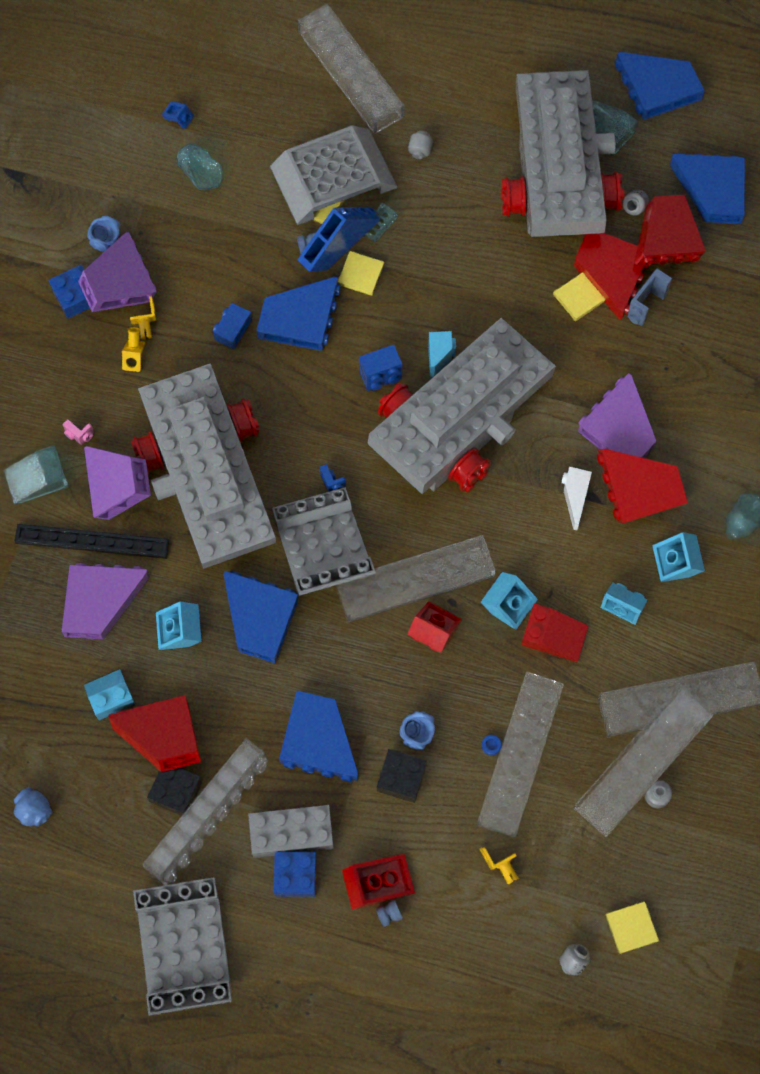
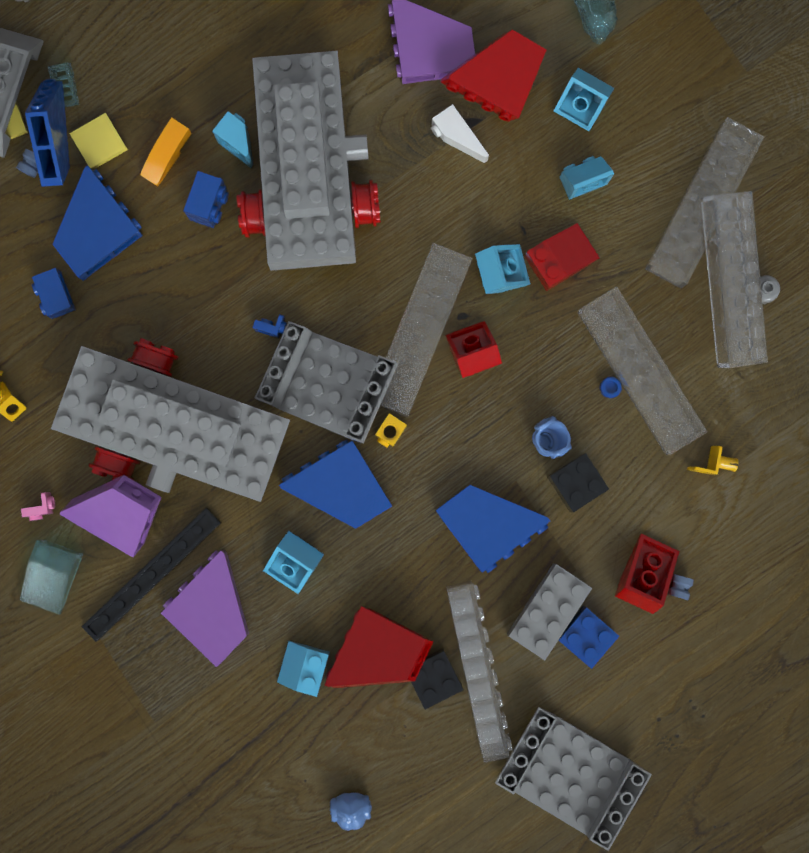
camera: 55 degrees left, 15 degrees up
none -> light orange slope [140,117,192,187]
none -> yellow brick [375,413,407,448]

